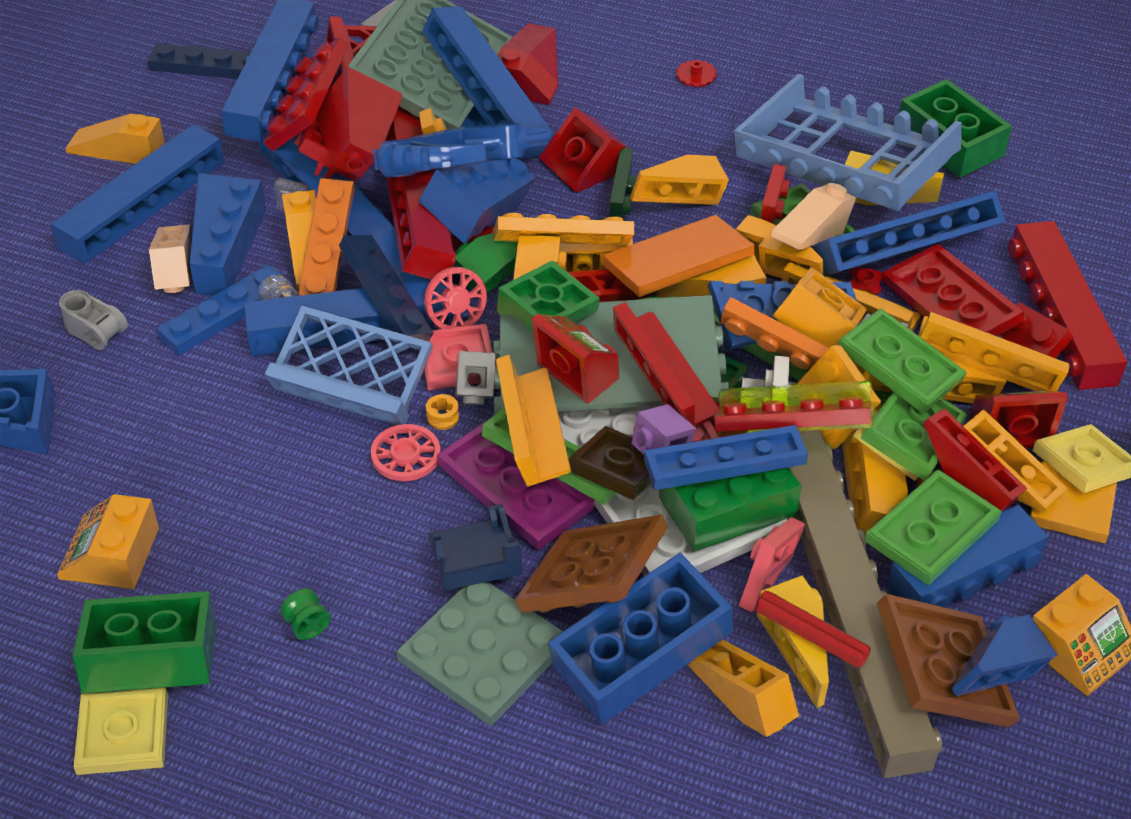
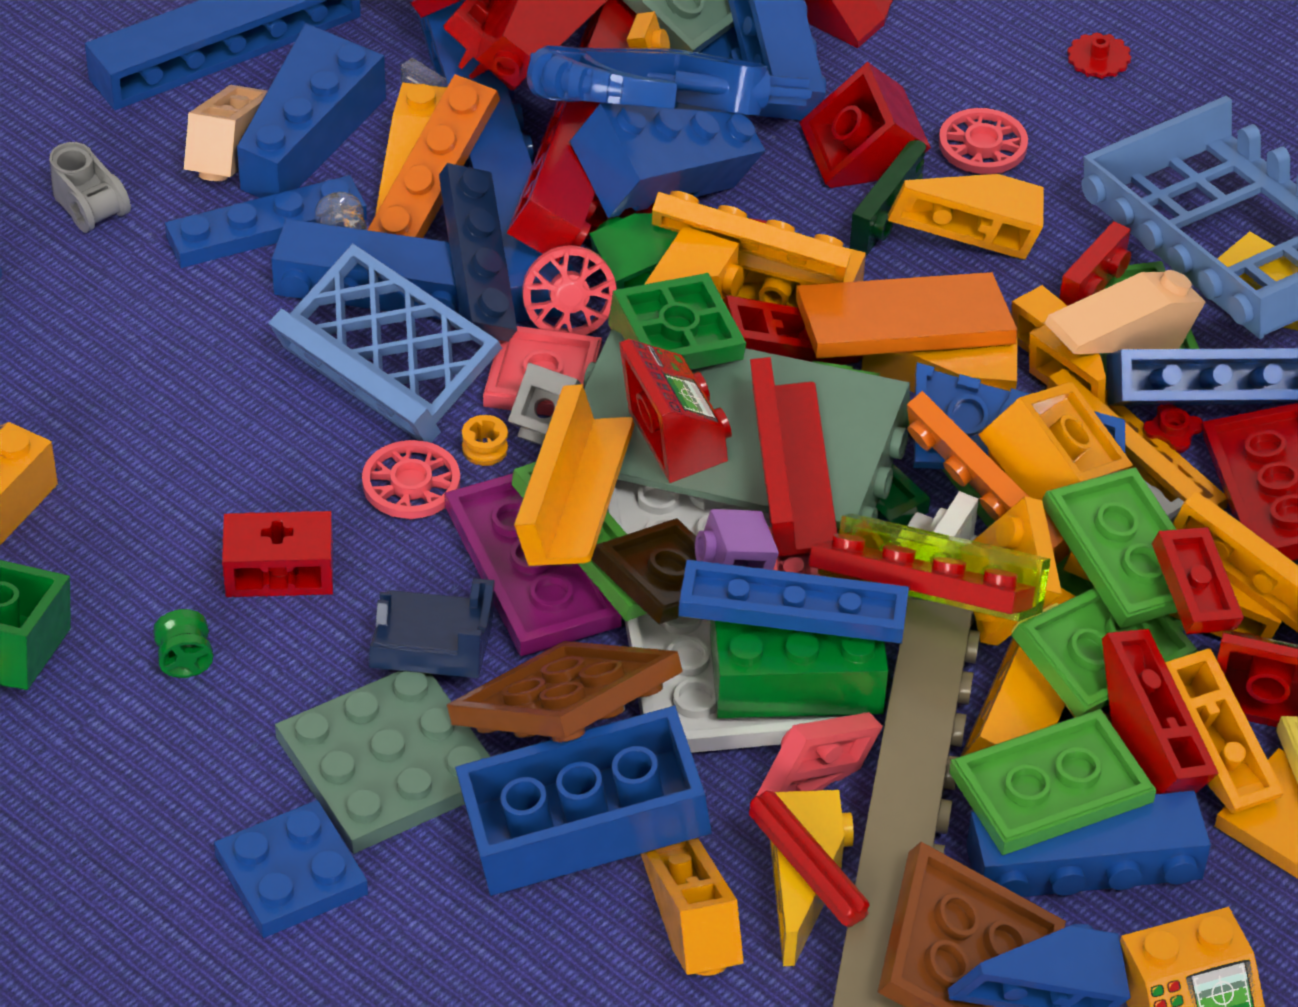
camera: 20 degrees right, 0 degrees up
none -> blue plate [214,800,368,938]
none -> red brick [222,511,333,597]
none -> coral wheel [939,108,1028,175]
none -> red plate [1152,527,1244,634]

